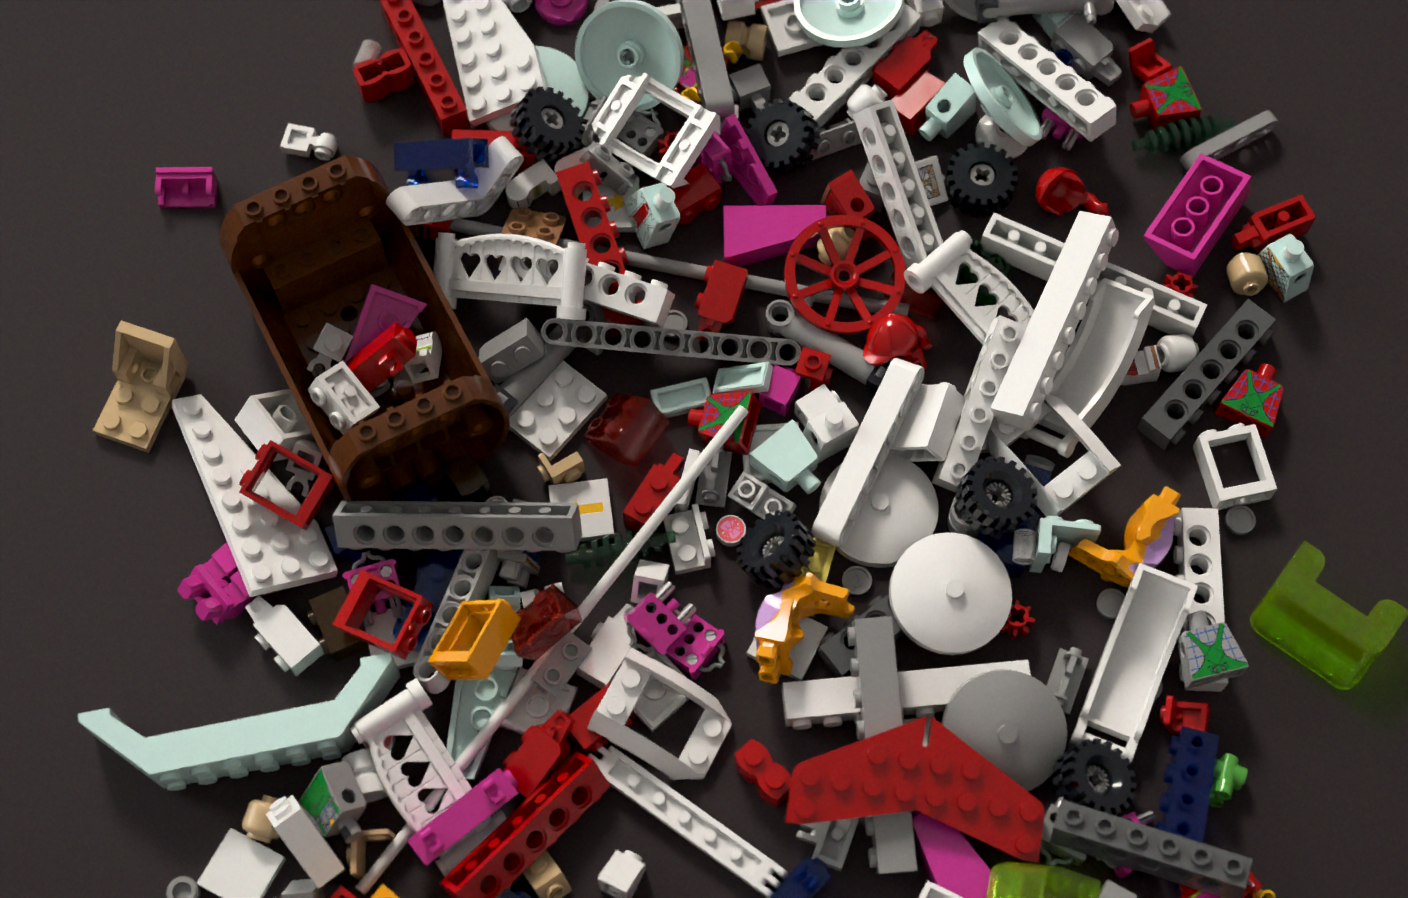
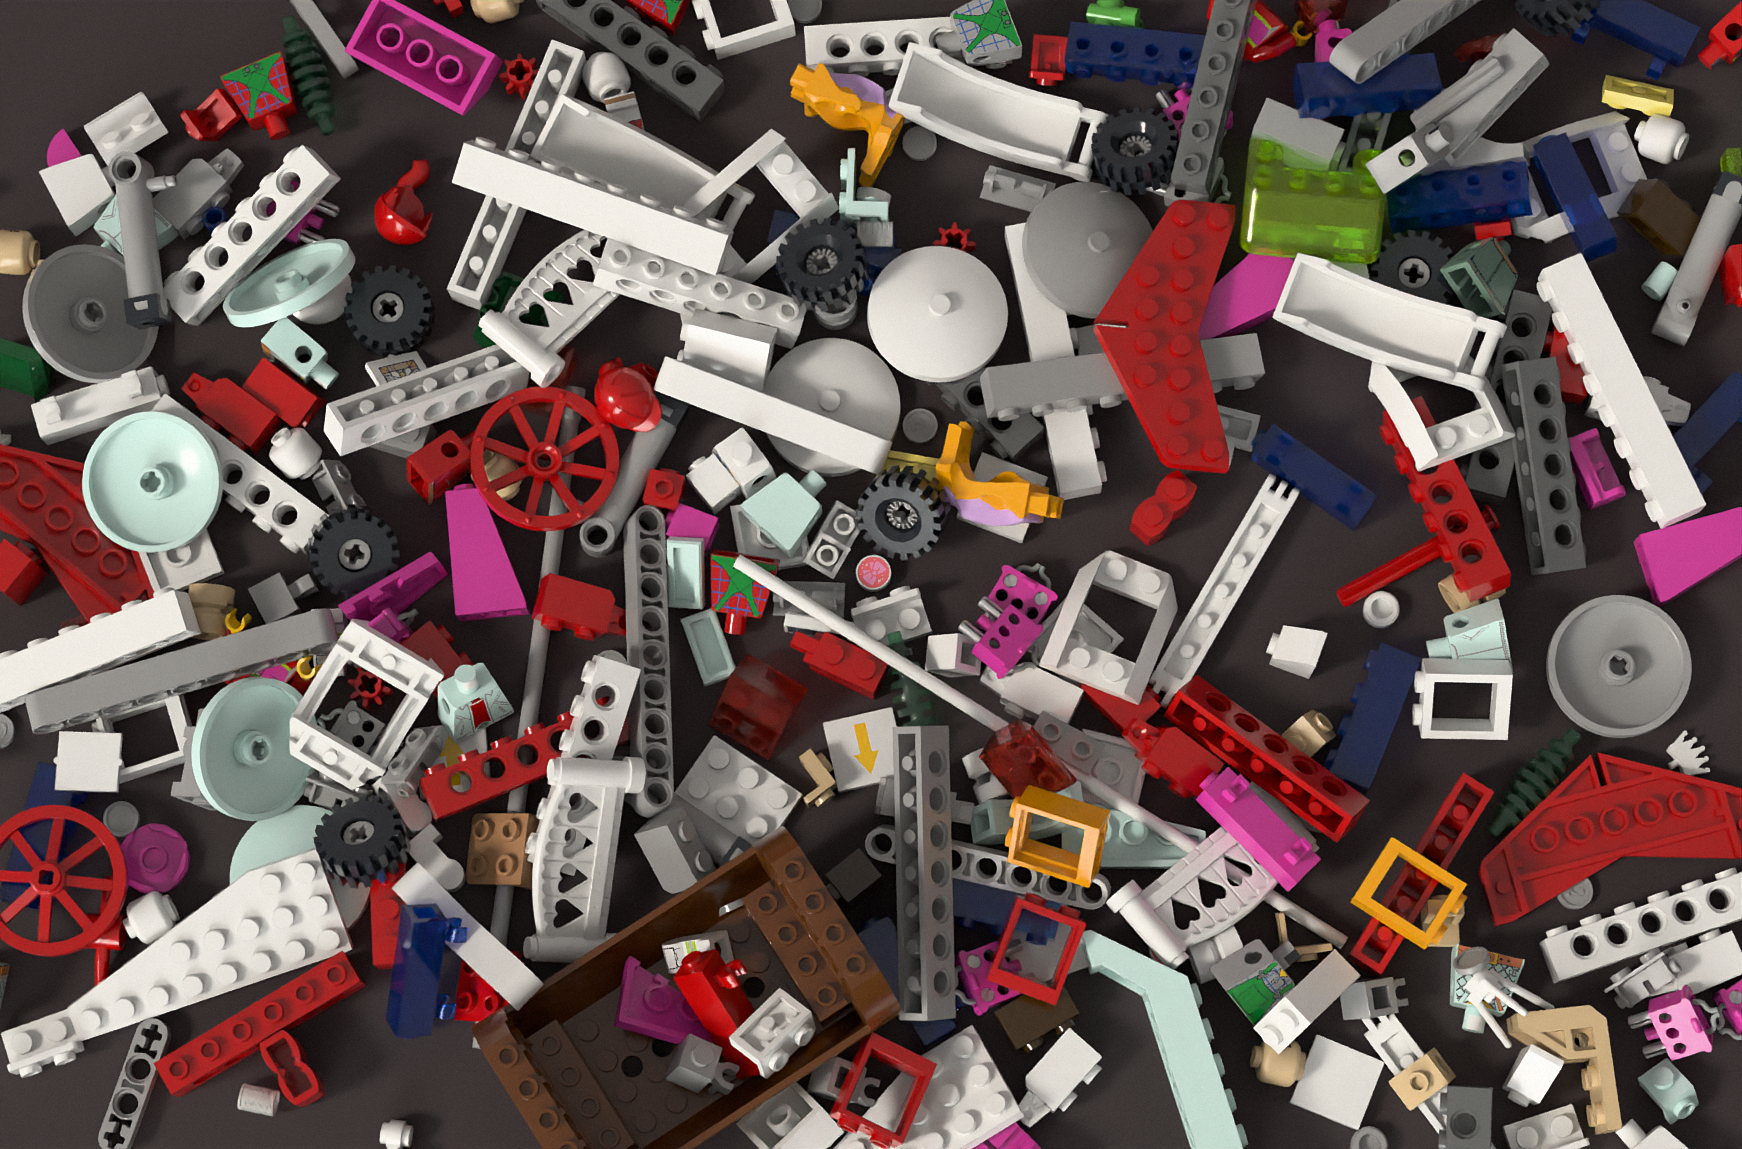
camera: 90 degrees left, 10 degrees up
light grey piece [1025,455,1055,472] -> none

